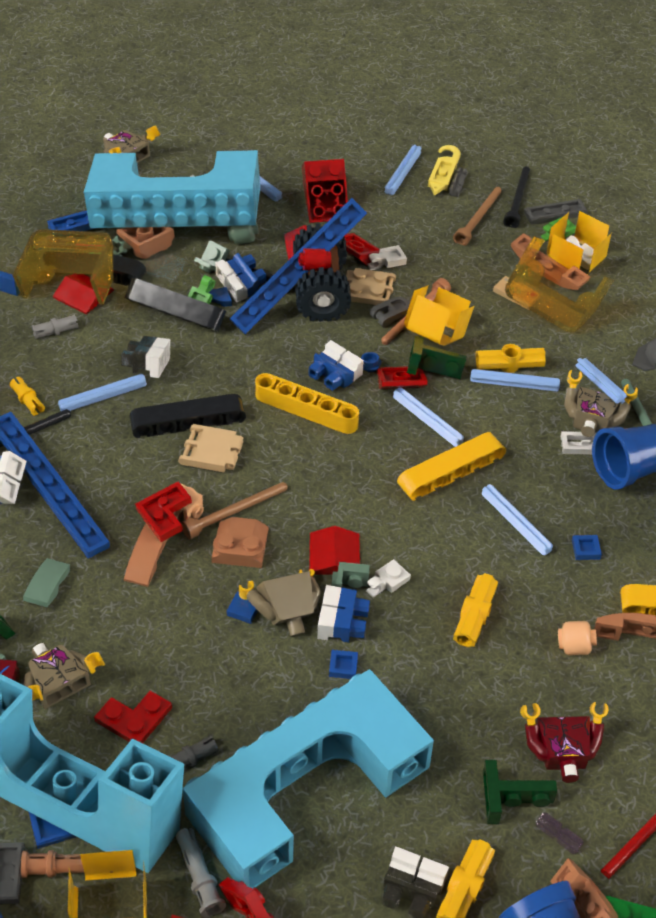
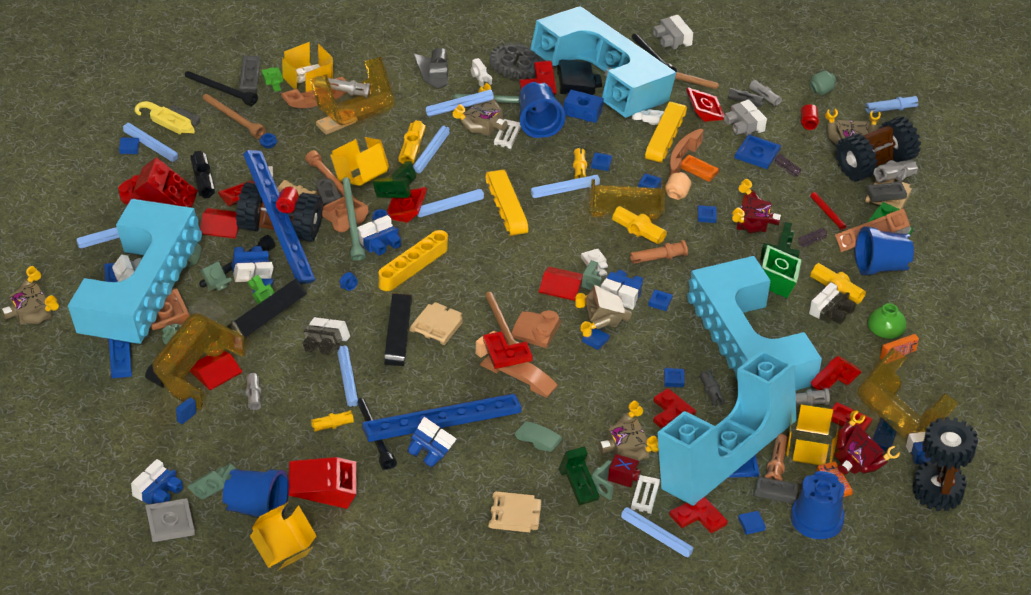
camera: 75 degrees left, 5 degrees down
none -> blue tile [119,138,139,154]
none -> black piece [190,151,215,199]
none -> blue plate [259,133,277,148]
none -> light grey pin [316,76,370,99]
none -> nougat slope [322,196,369,232]
none -> blue plate [339,272,358,291]
none -> sand green piece [342,177,366,261]
none -> yellow pin [573,148,587,179]
none -> clear yellow windscreen [589,179,666,220]
none -> nougat pin [630,240,688,264]
none -> blue tile [638,173,662,193]
none -> blue tile [664,368,685,387]
none -> orange tile [681,155,719,182]
none -> blue tile [698,205,717,223]
none -> green slope [761,245,802,298]

